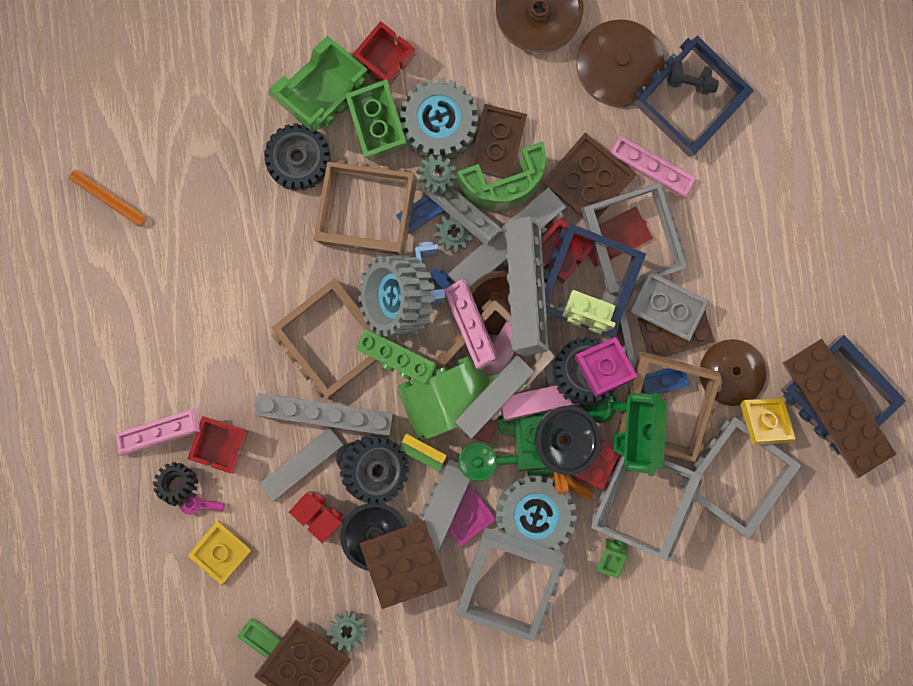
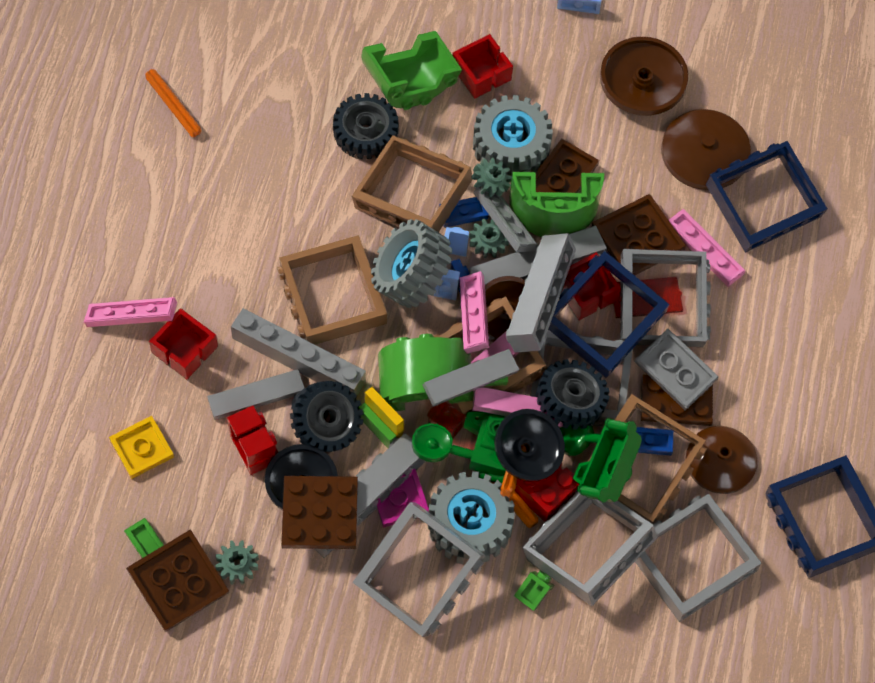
camera: 20 degrees right, 20 degrees down
black tyre [153,462,198,506] -> none
dark pink plate [179,492,225,515] -> none
bright green slope [345,79,407,161] -> none
bright green bracket [356,329,436,384] -> none
yellowish green bracket [562,290,616,334] -> none
dark pink tile [575,337,637,397] -> none
black piece [667,60,719,95] -> none
yellow tile [740,398,796,445] -> none
reddish brown plate [783,339,896,478] -> none

